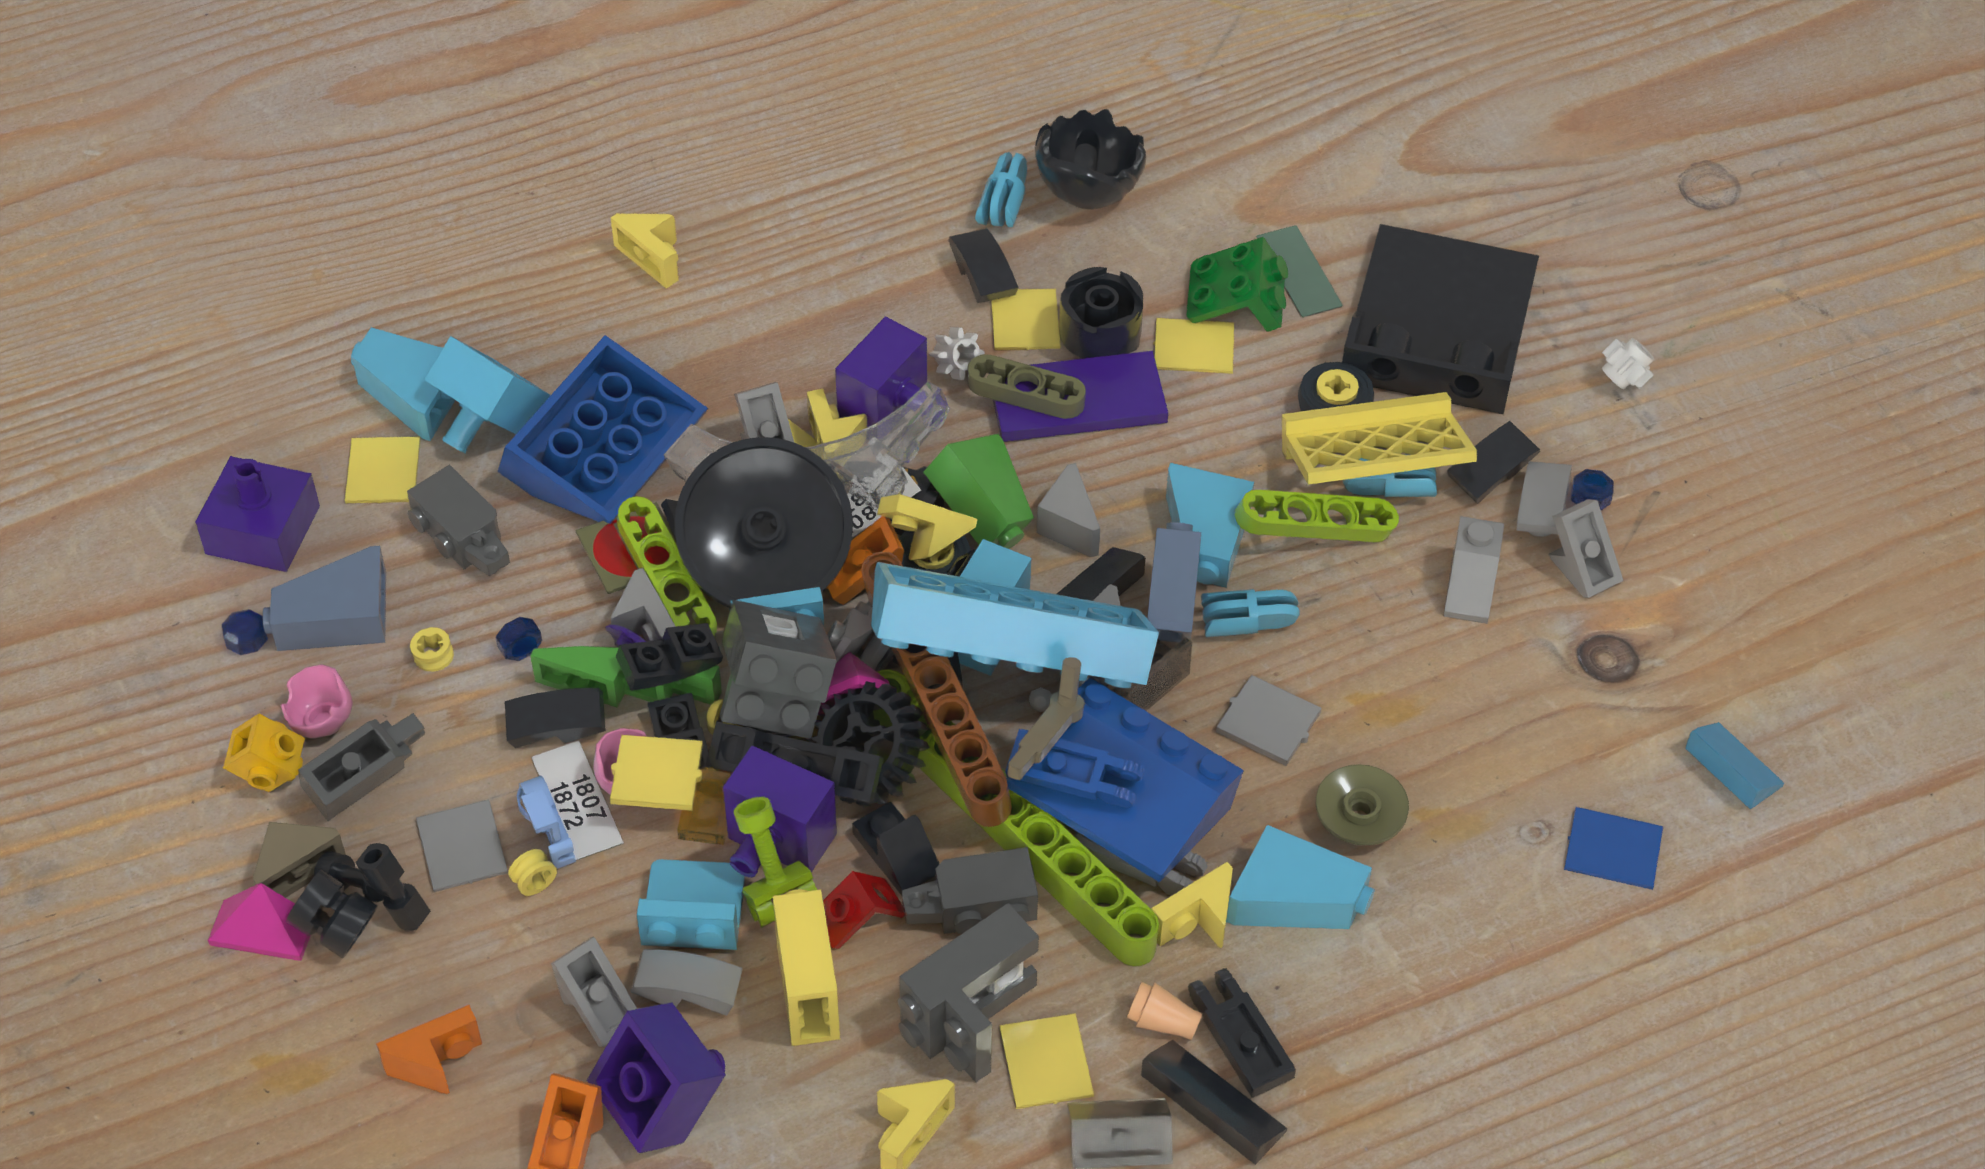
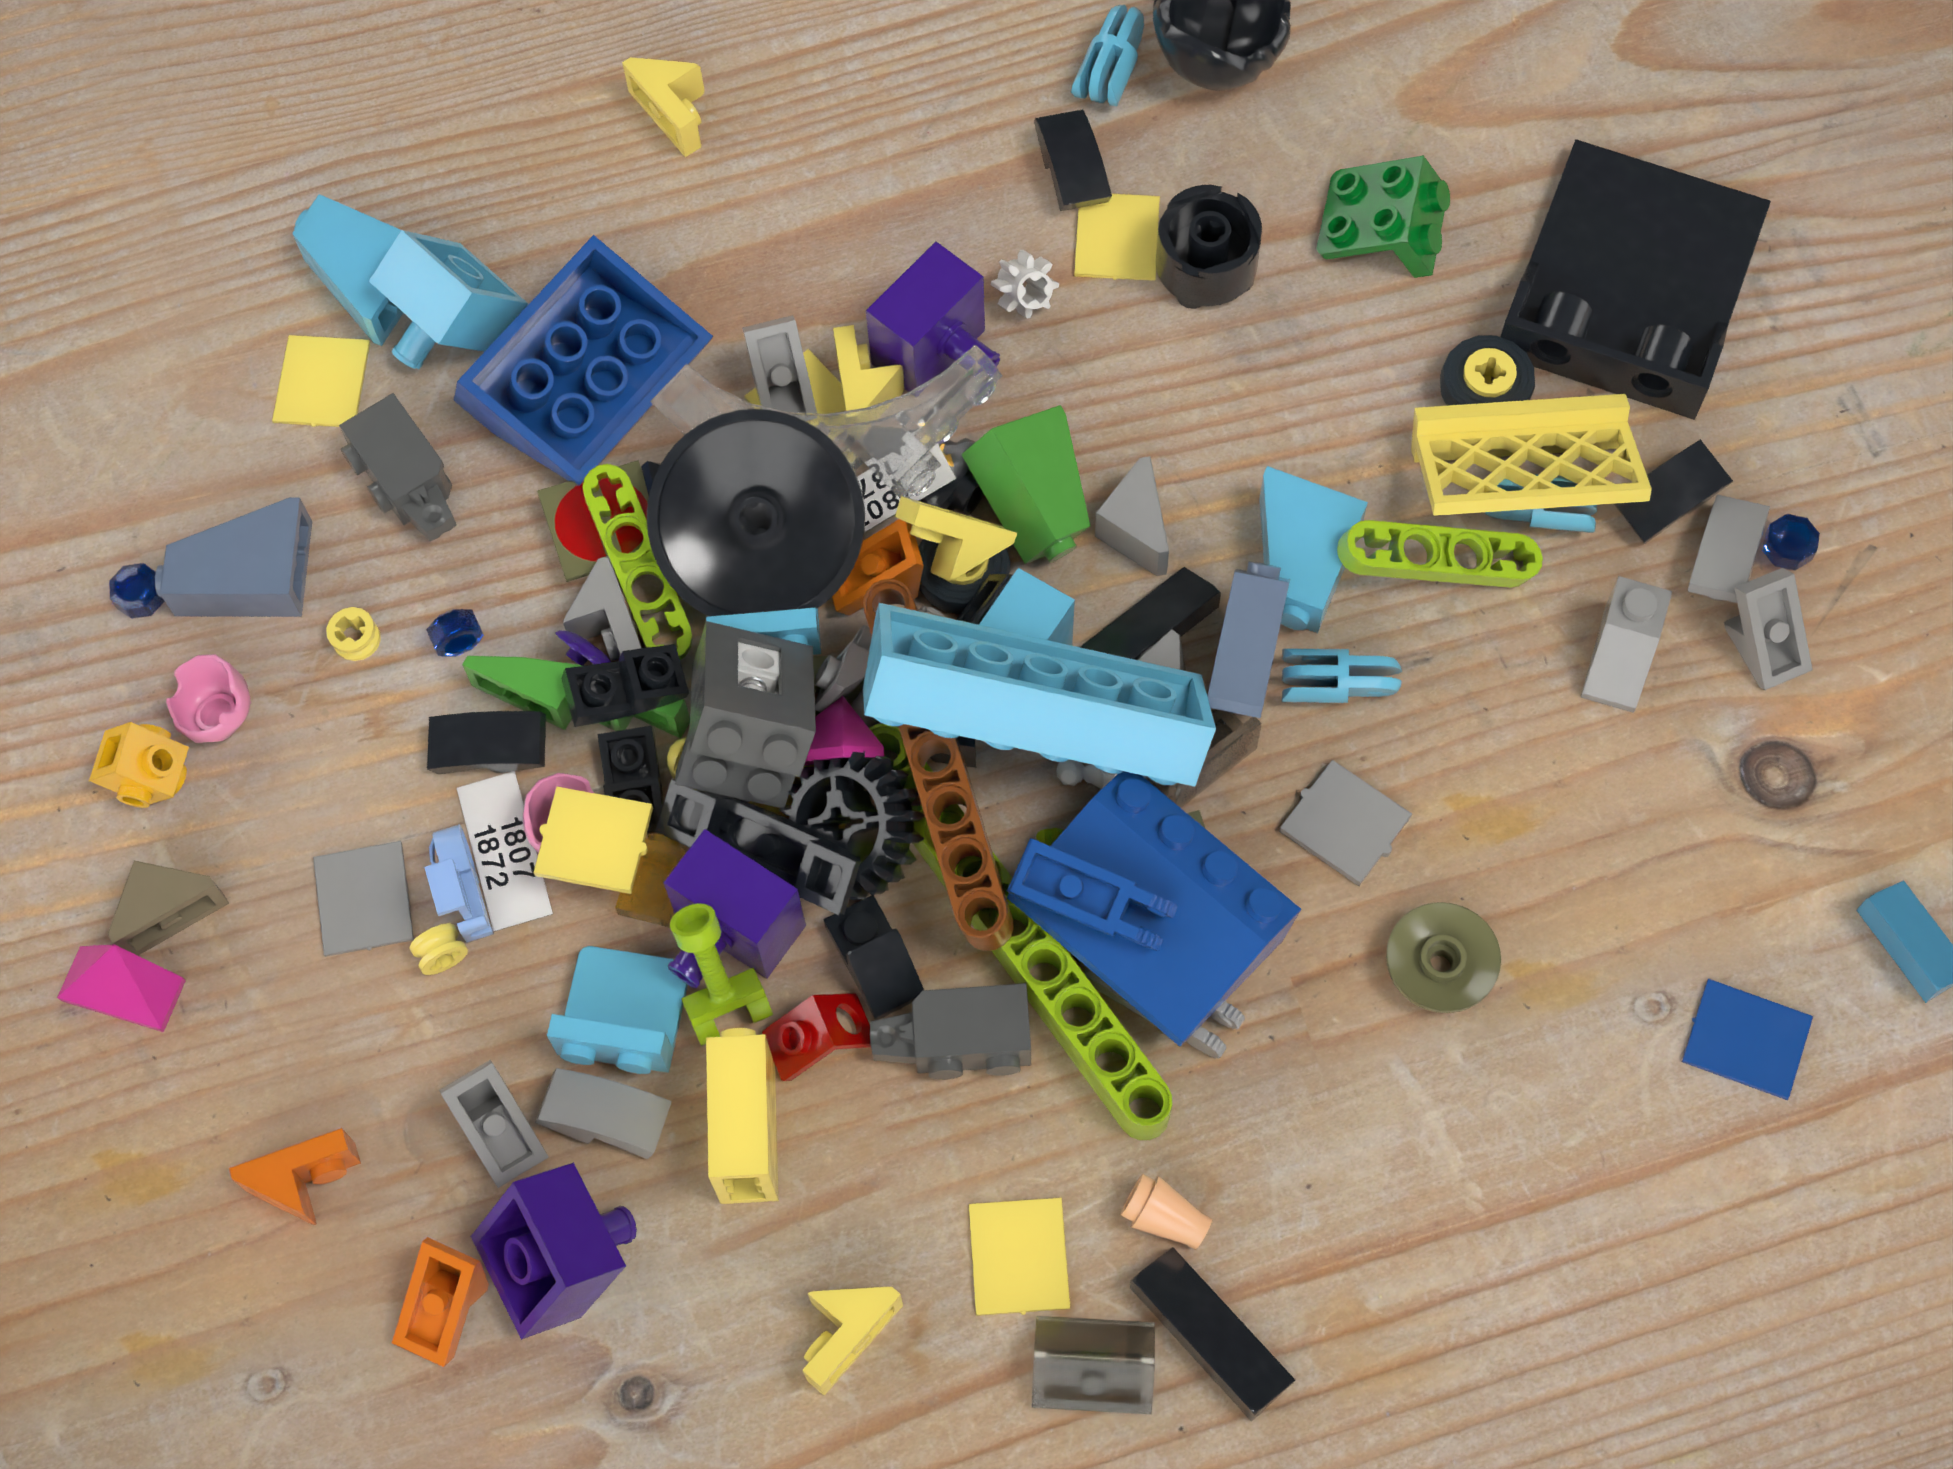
camera: 10 degrees right, 15 degrees up
dark purple brick [195,456,320,572] -> none
black wheel [286,869,378,958] -> none
dark grey hinge [298,713,425,821] -> none
black bar [314,843,431,931] -> none
dark grey brick [898,903,1039,1083] -> none
olive beam [968,354,1086,419] -> none
dark purple tile [988,351,1169,442] -> none
dark tan piece [1008,657,1085,780] -> none
light yellow slope [1151,862,1233,948] -> none
light yellow window [1153,318,1234,374] -> none
black hinge [1188,968,1296,1098] -> none
medium azure slope [1226,825,1375,929] -> none
sand green sticker [1256,225,1343,317] -> none
white gear [1602,338,1654,389] -> none

